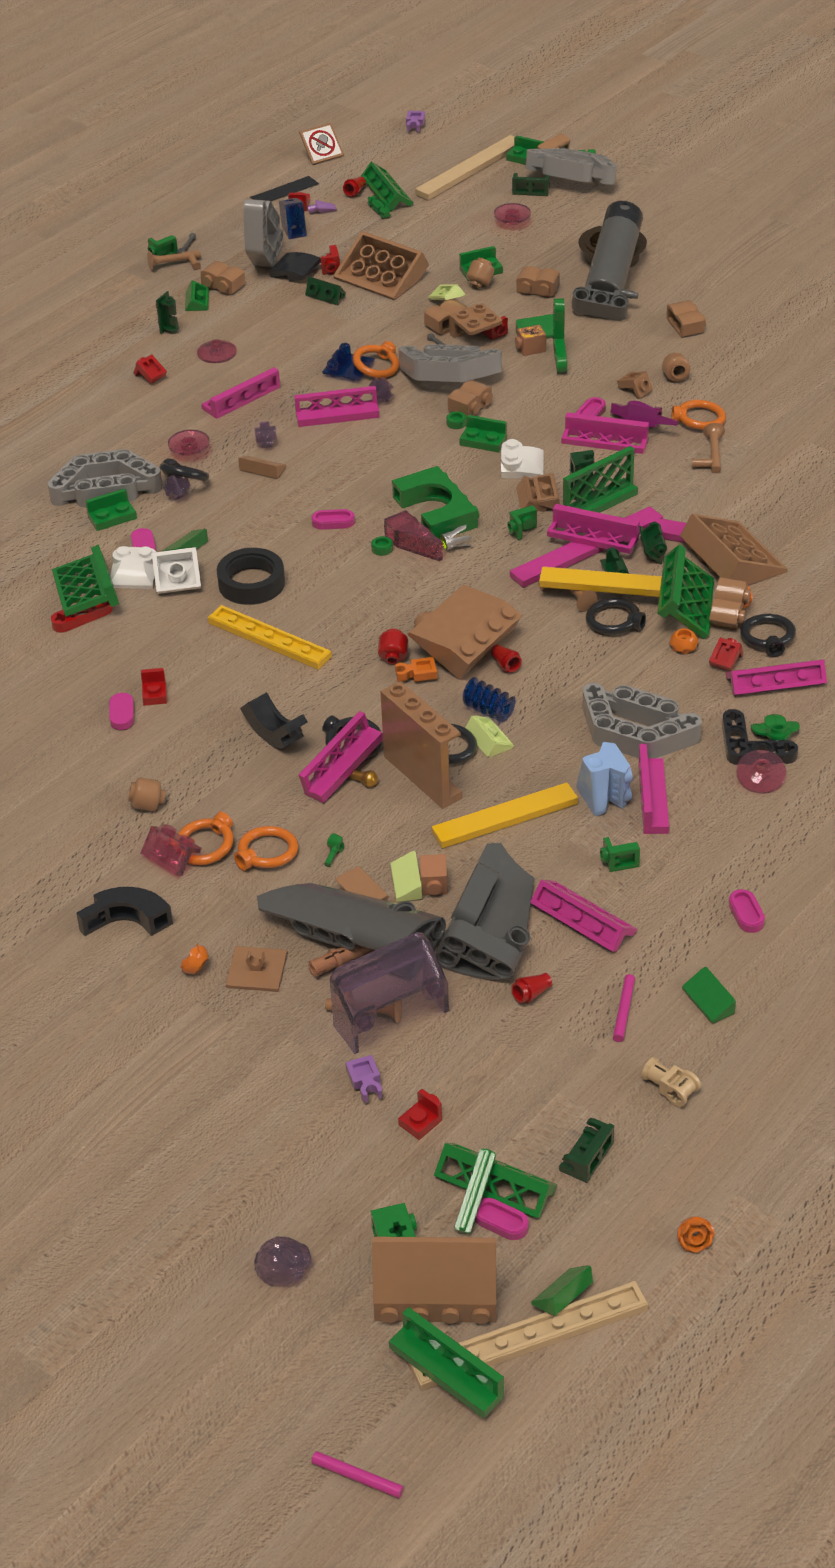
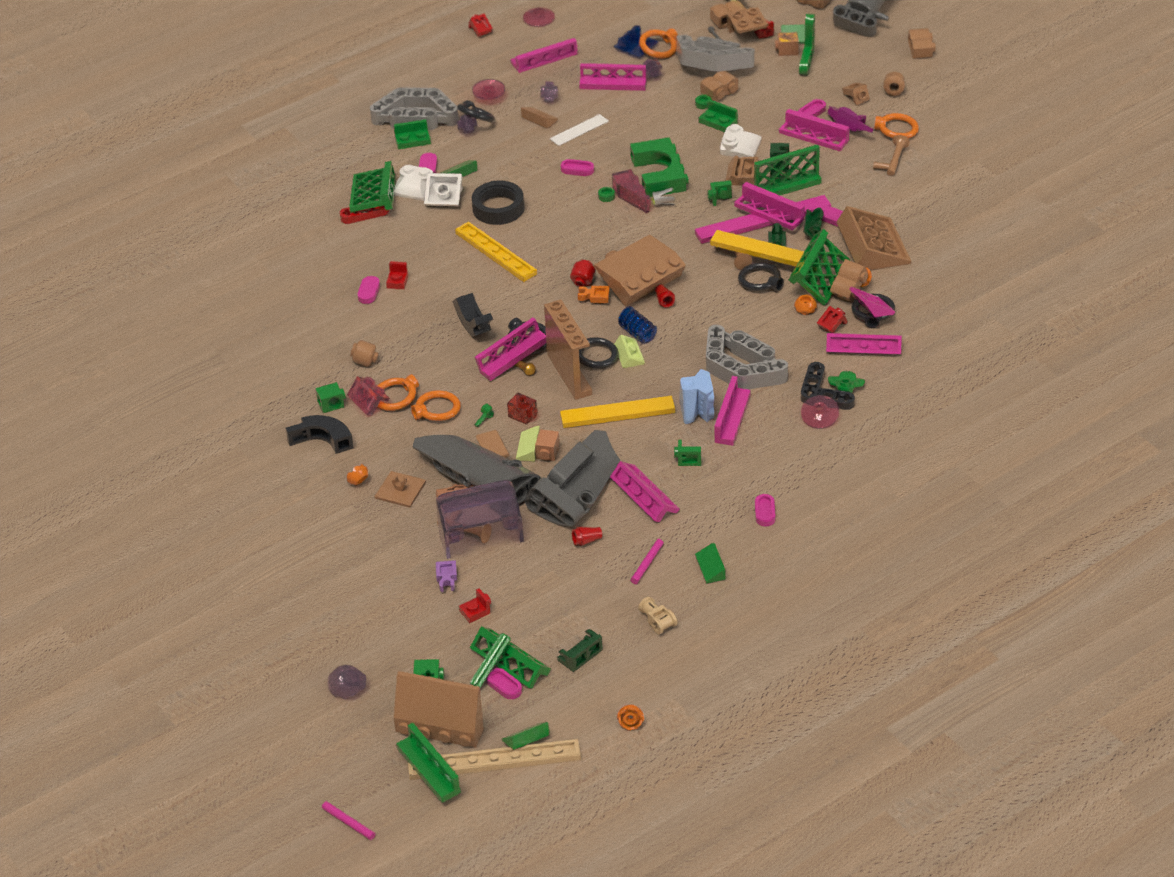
camera: 15 degrees right, 0 degrees up
none -> green brick [315,382,346,413]
none -> clear red brick [507,392,538,425]
none -> white sticker [550,114,608,146]
none -> dark pink slope [849,286,895,317]

